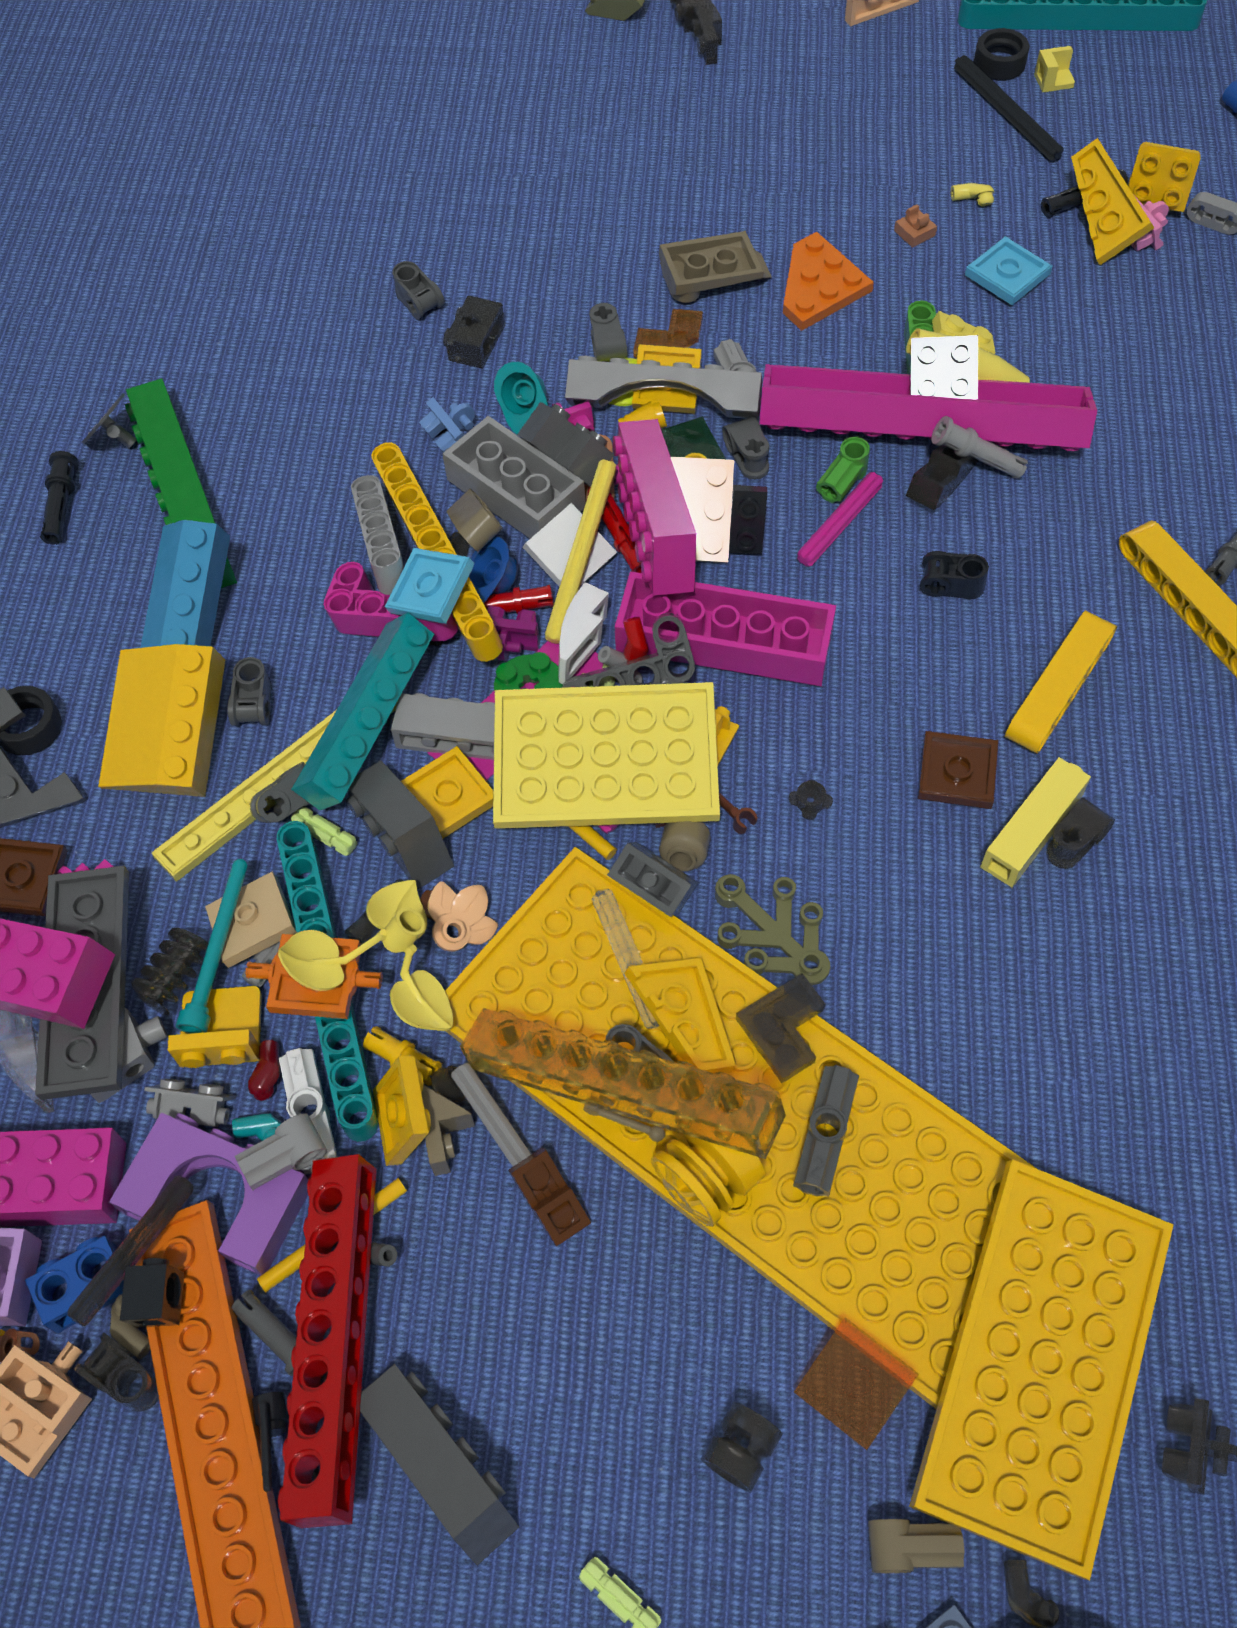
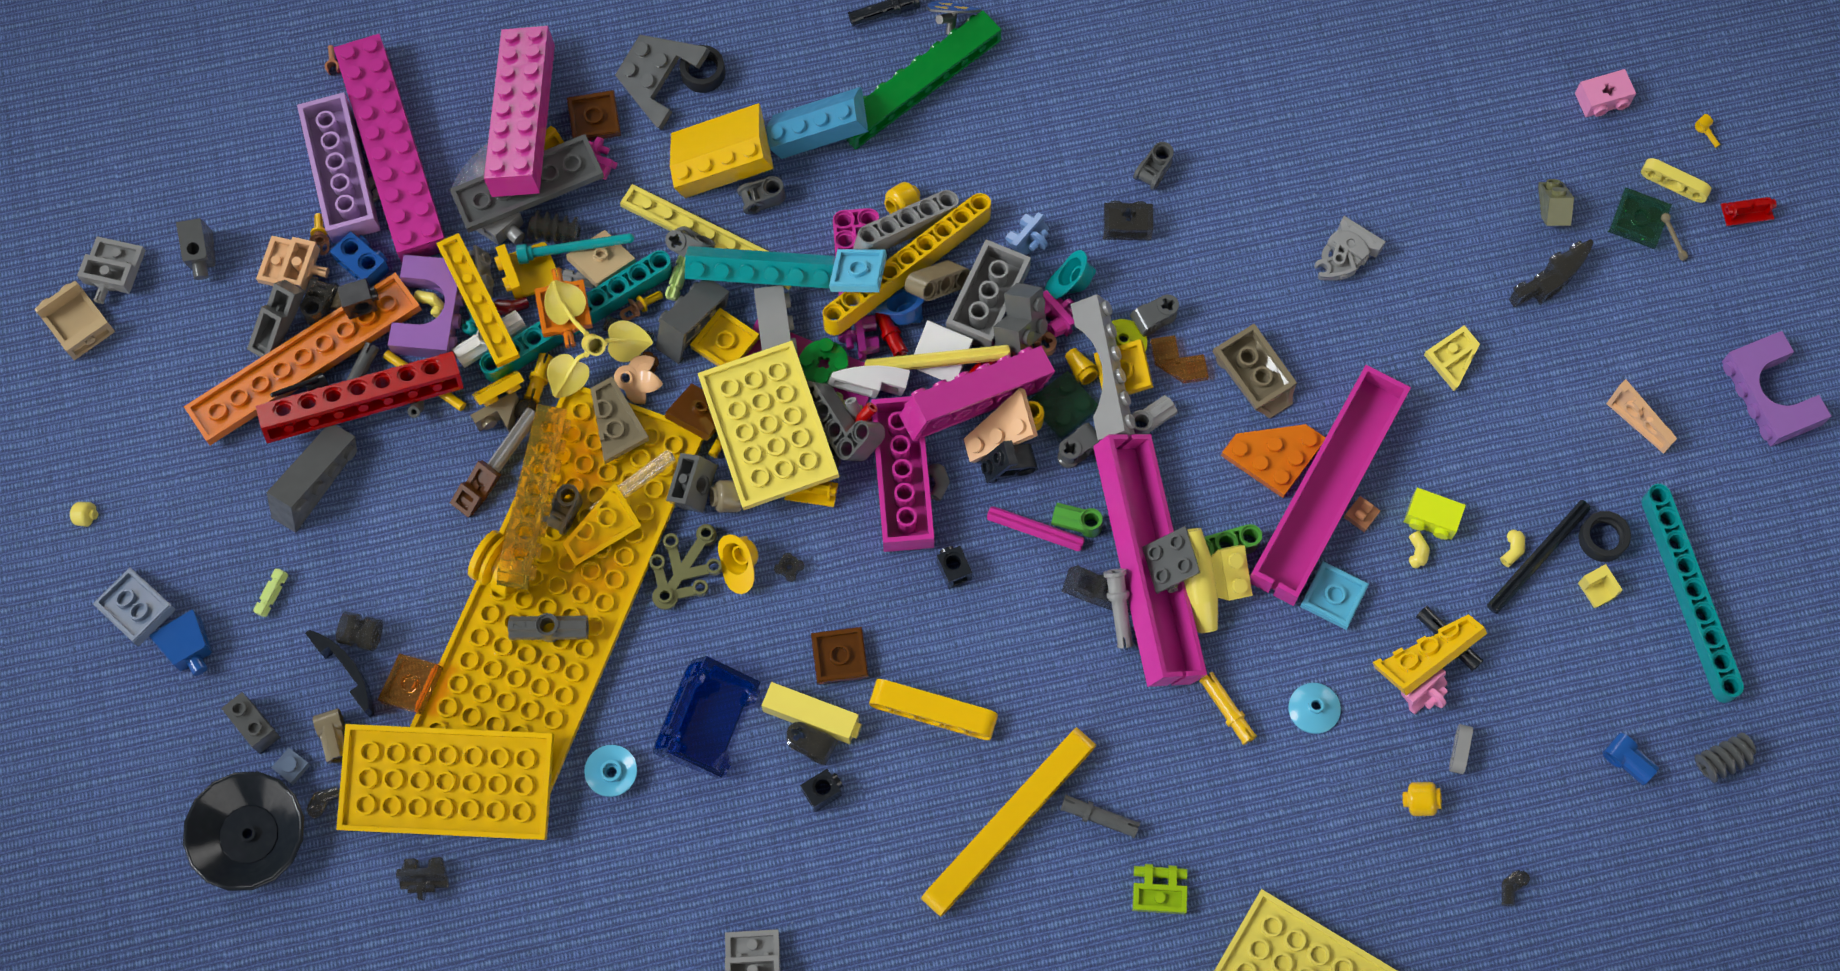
camera: 70 degrees right, 10 degrees up
clear smoke axle [68,1175,194,1326] -> none
light grey piece [235,1114,327,1191] -> none
copper hand [719,793,757,834] -> none
clear smoke plate [736,973,826,1083] -> none
black piece [920,551,989,600] -> none
yellow bracket [1128,142,1201,212] -> none
none -> dark grey slope [247,280,305,357]
none -> black slope [305,630,374,717]
none -> light yellow arm [414,290,445,318]
none -> yellow plate [436,233,520,368]
none -> medium azure dish [584,745,637,797]
none -> dark tan wing [590,376,649,464]
none -> piece [620,291,663,321]
none -> clear blue windscreen [653,656,761,778]
none -> reddish brown plate [665,383,716,441]
none -> yellow piece [718,534,759,594]
none -> black brick [800,769,843,812]
none -> yellow head [884,182,920,214]
none -> black brick [937,546,972,589]
none -> yellow pin [1199,672,1257,745]
none -> dark pink piece [1250,365,1411,606]
none -> medium azure dish [1288,683,1341,734]
none -> light grey piece [1314,216,1386,280]
none -> neon yellow brick [1403,488,1466,540]
none -> light yellow wing [1424,325,1480,391]
none -> light yellow arm [1500,529,1525,567]

